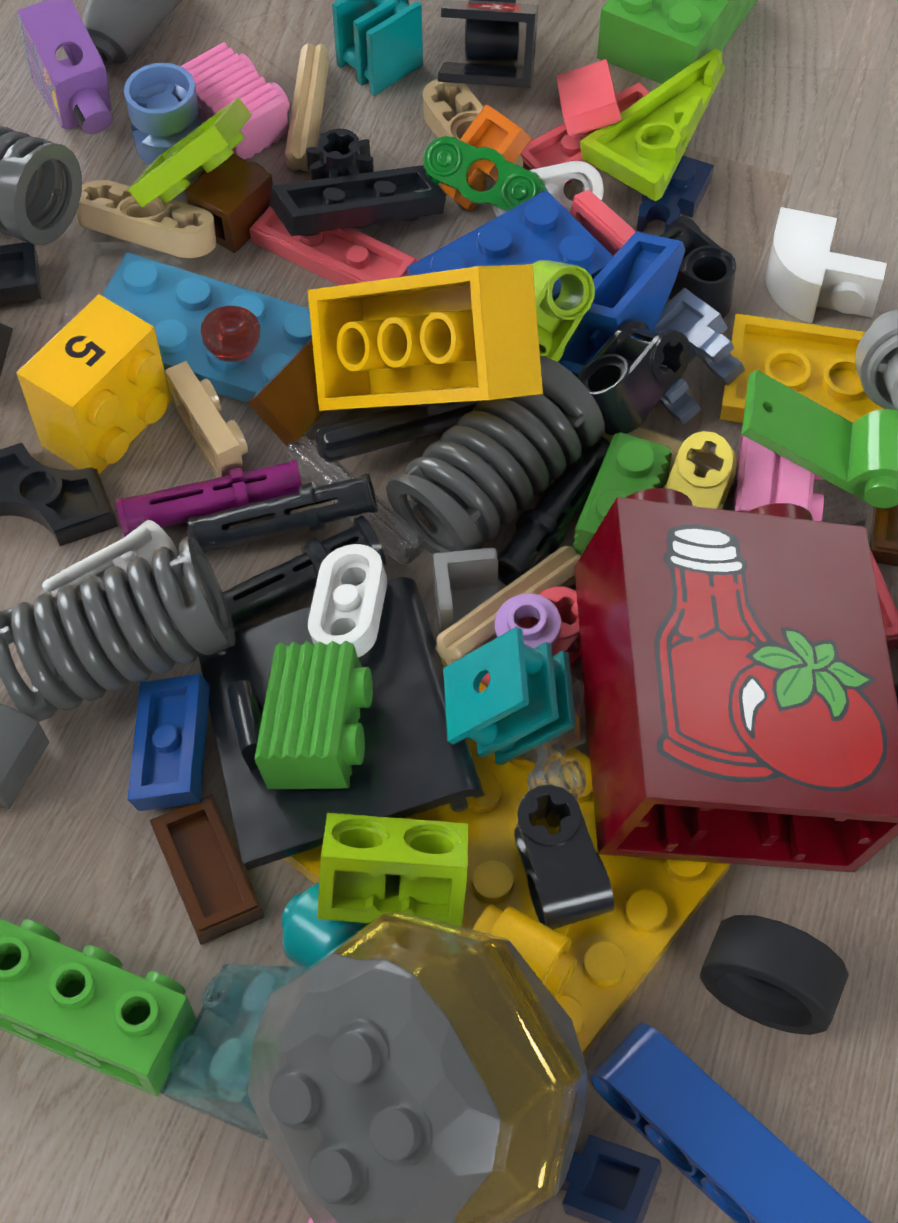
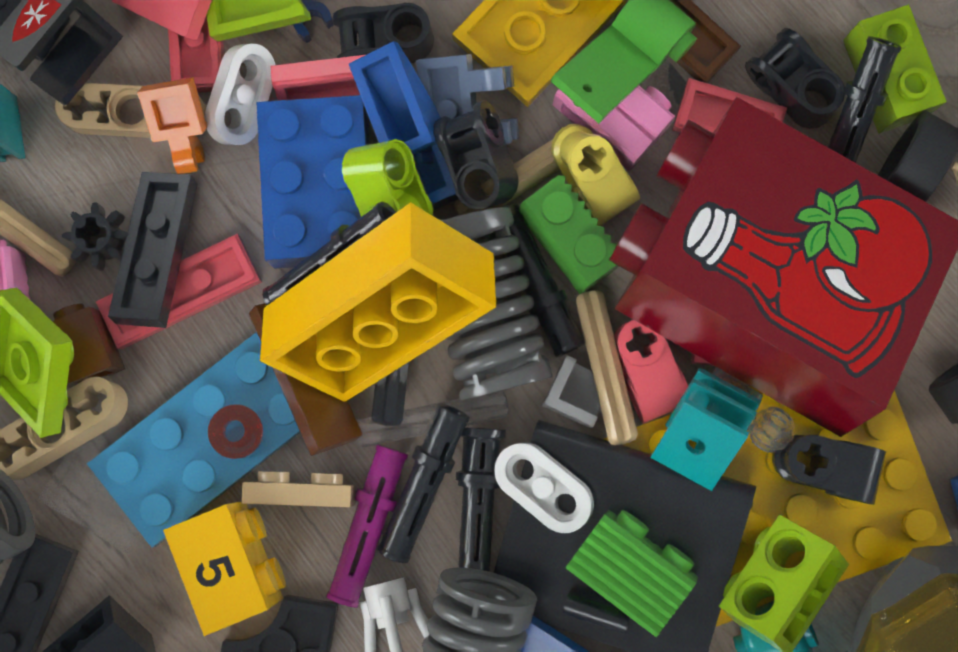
camera: 60 degrees left, 25 degrees up
green piece [423,136,548,212] -> none
yellow brick [472,904,577,998] -> none
lavender plate [495,593,561,648] -> none

